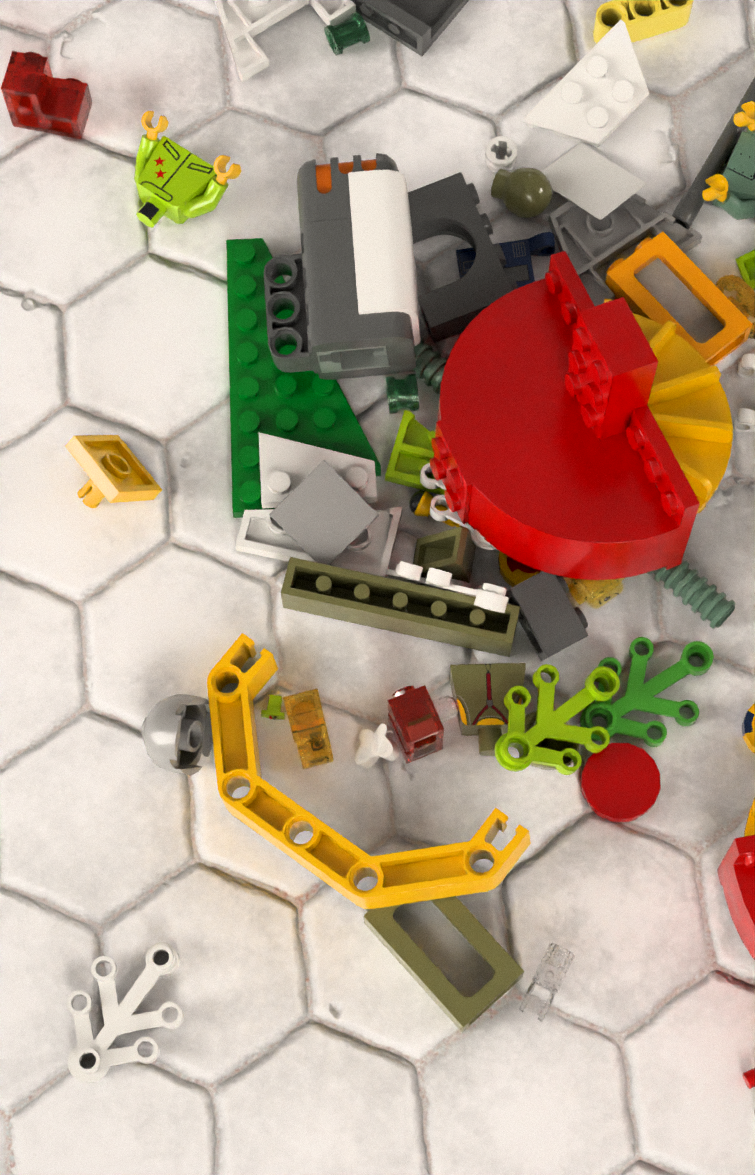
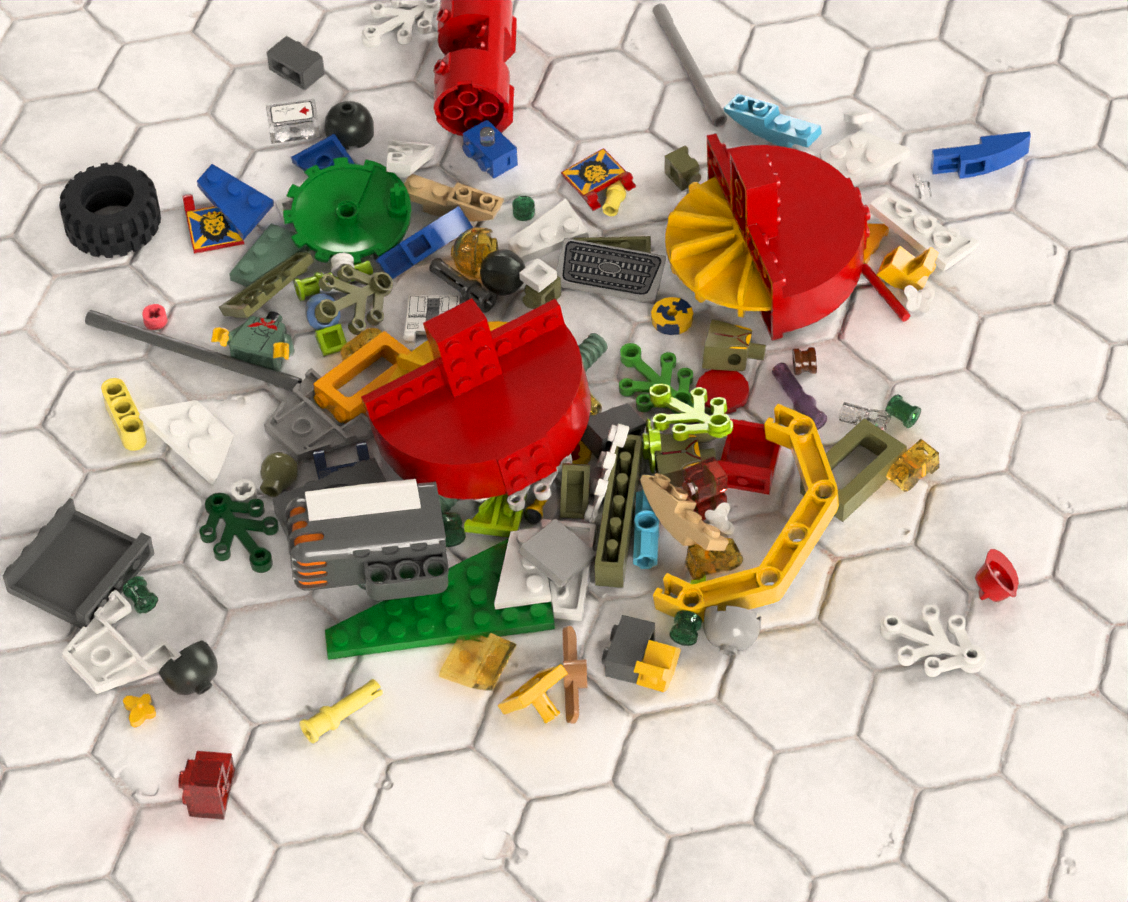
camera: 95 degrees left, 20 degrees down
lime torso [134,111,241,228] -> none
white sticker [542,142,647,220] -> none
none -> yellow piece [123,694,156,727]
none -> pearl dark grey cylinder [158,640,218,695]
none -> dark green plant [199,493,279,573]
none -> light yellow pin [299,679,383,743]
none -> clear yellow slope [439,633,517,691]
none -> medium nougat piece [563,626,588,724]
none -> dark grey brick [601,615,655,684]
none -> medium azure piece [633,489,659,569]
none -> yellow brick [634,640,681,692]
none -> tan slope [640,473,729,551]
none -> lime plate [642,419,661,474]
none -> clear green wheel [670,610,702,646]
none -> olive torso [702,319,766,371]
none -> red panel [715,419,781,495]
none -> clear purple pin [772,363,827,430]
none -> reddish brown wheel [792,347,817,375]
none -> clear green bush [885,394,921,428]
none -> clear yellow leg [887,439,940,492]
none -> piece [975,549,1019,602]

